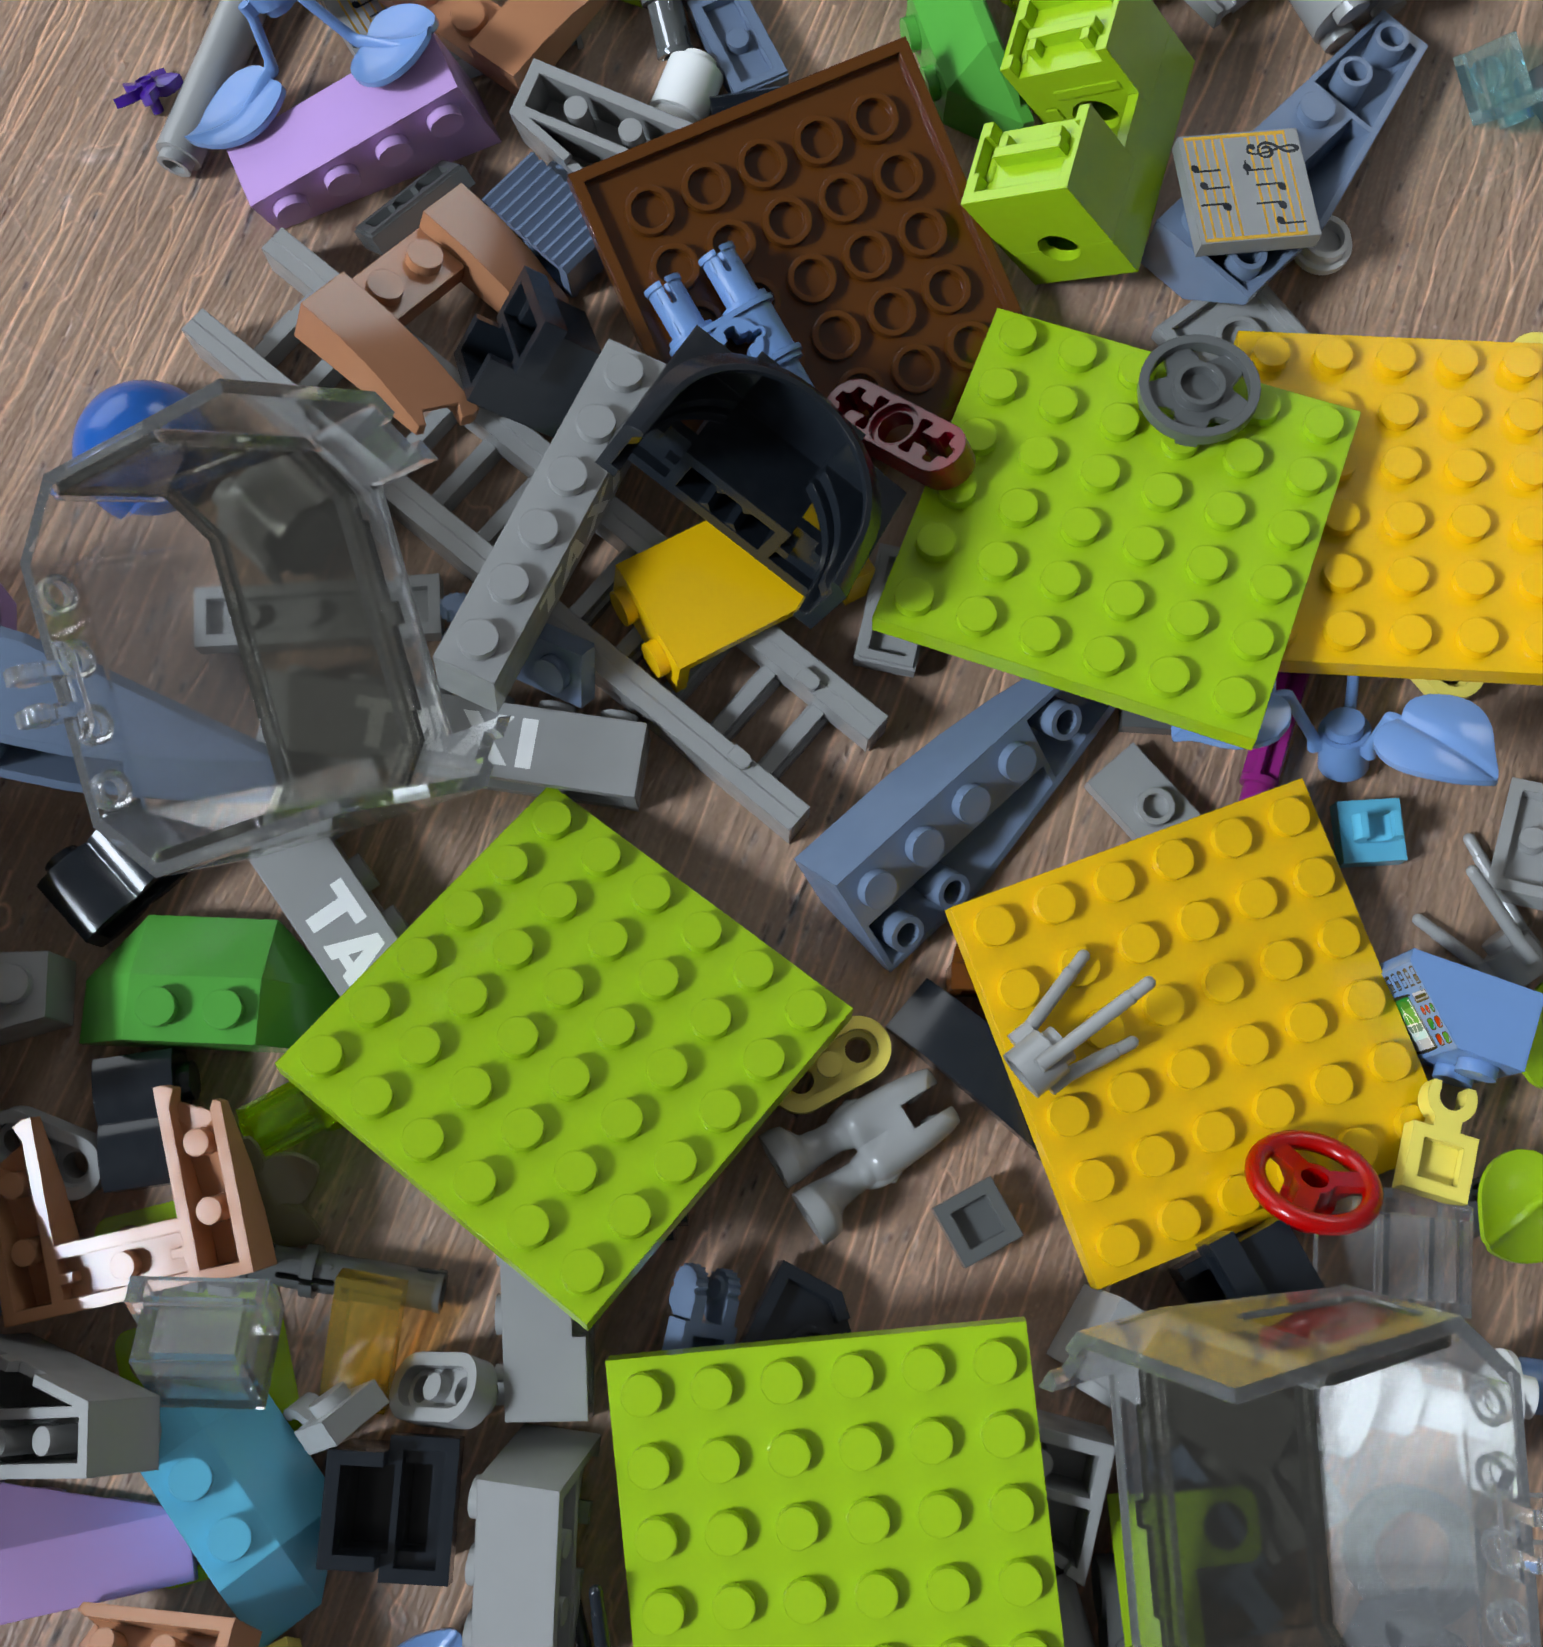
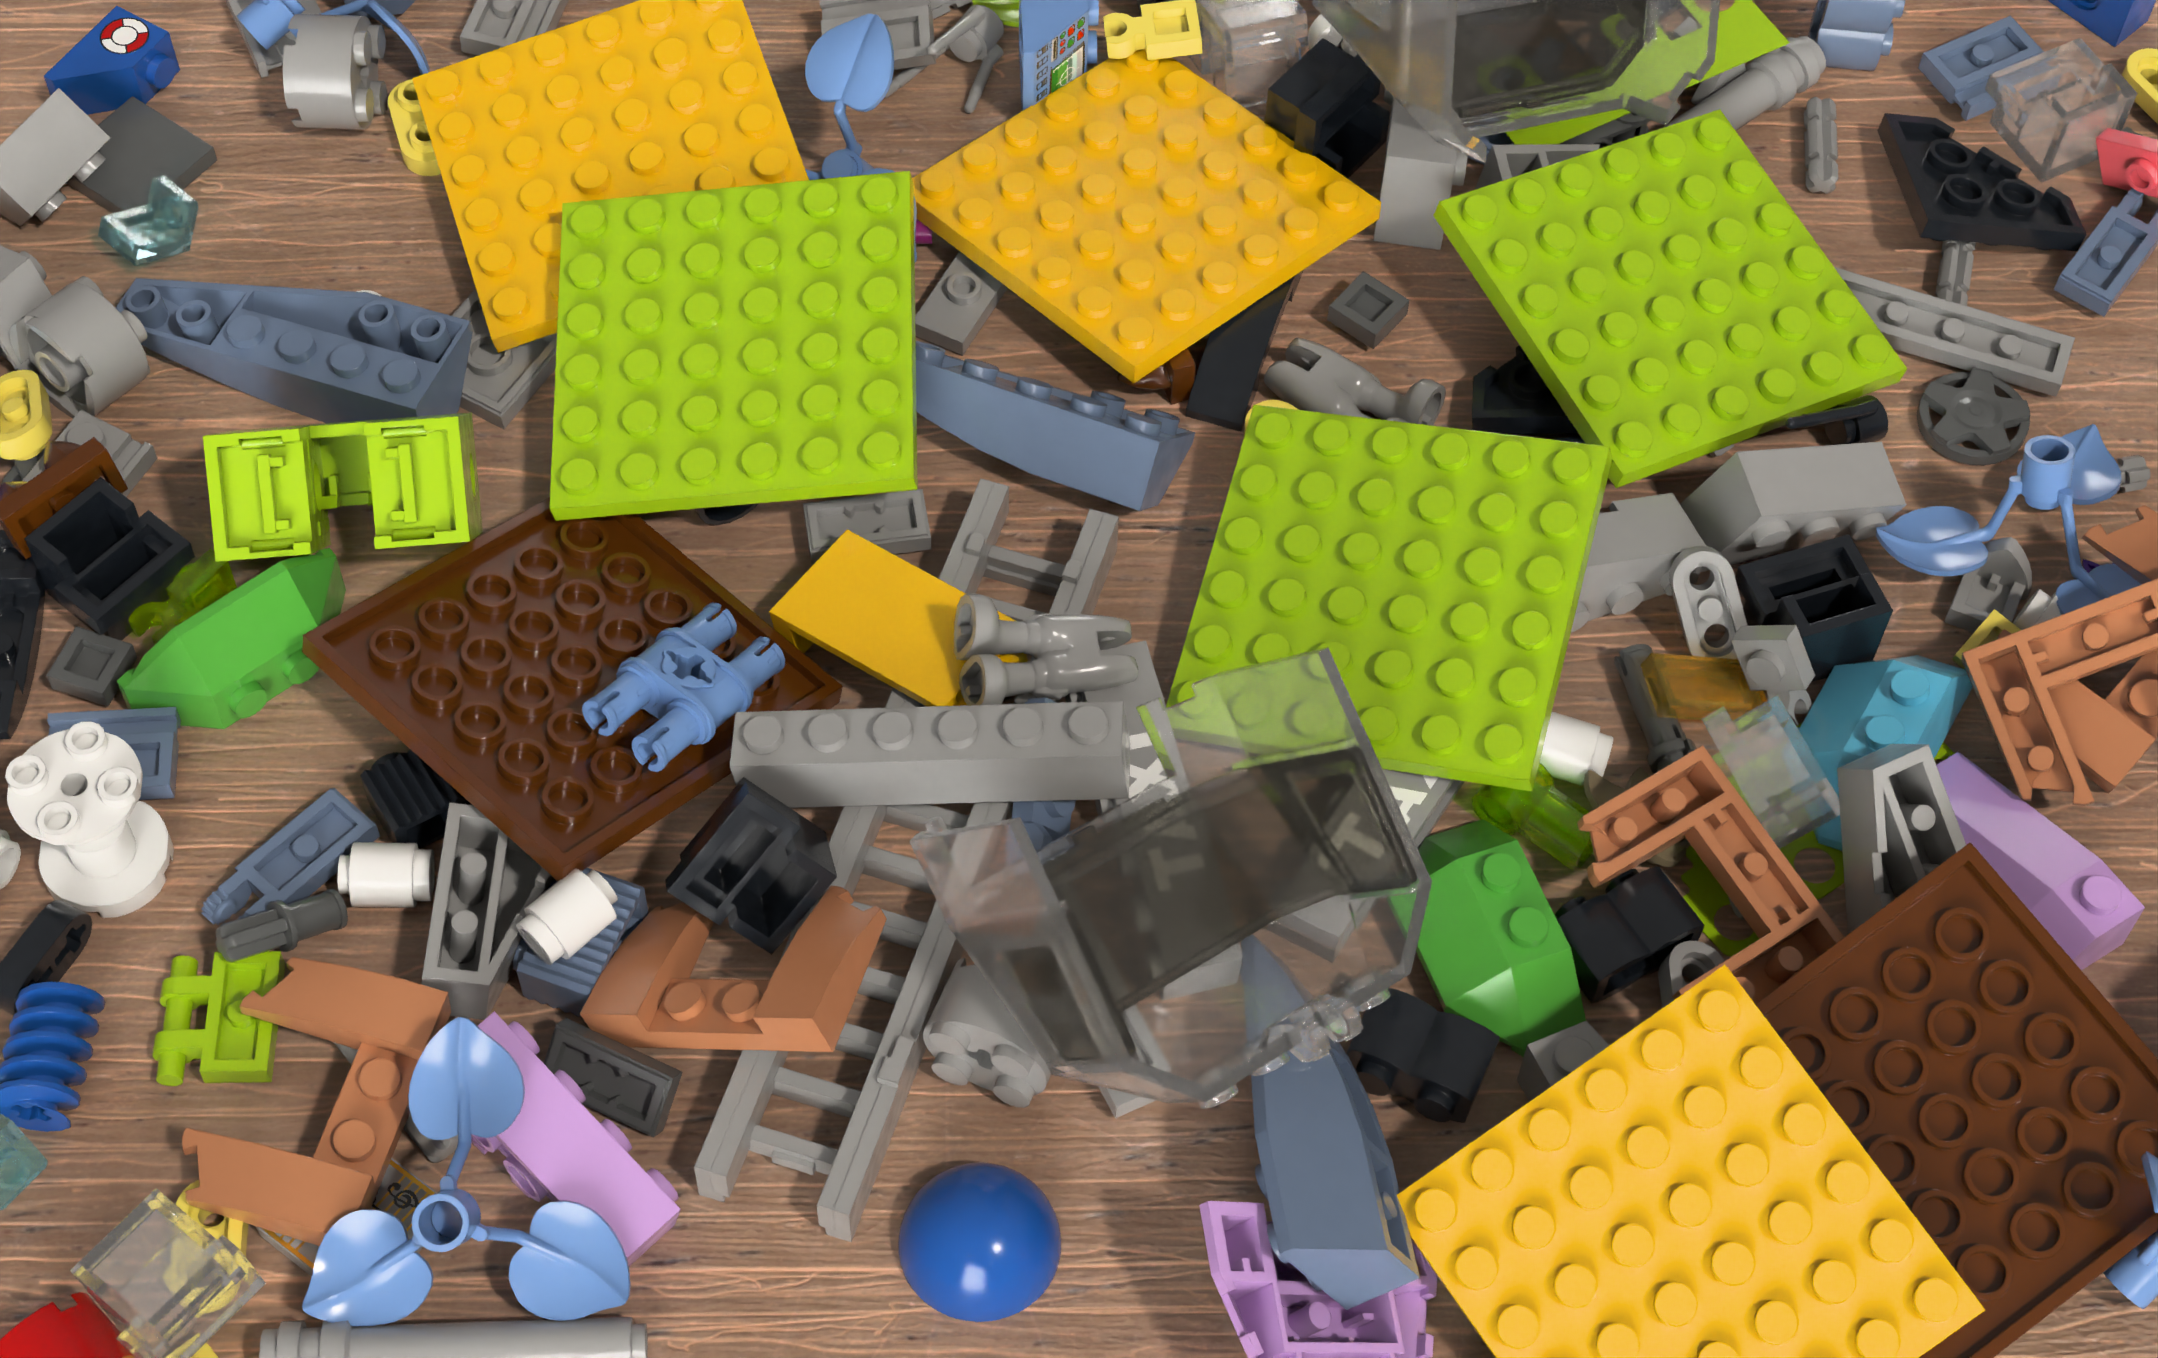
camera: 115 degrees left, 20 degrees down
black piece [595,325,907,629] -> none
beam [828,379,976,490] -> none
light grey plant [1003,949,1156,1098] -> none
dark grey wheel [1137,334,1261,447] -> none
light grey tile [1172,128,1322,257] -> none
red piece [1244,1130,1384,1236] -> none
medium azure tile [1330,798,1408,868] -> none
none -> white brick [516,868,618,965]
none -> light grey piece [954,594,1138,705]
none -> white brick [1537,711,1613,786]

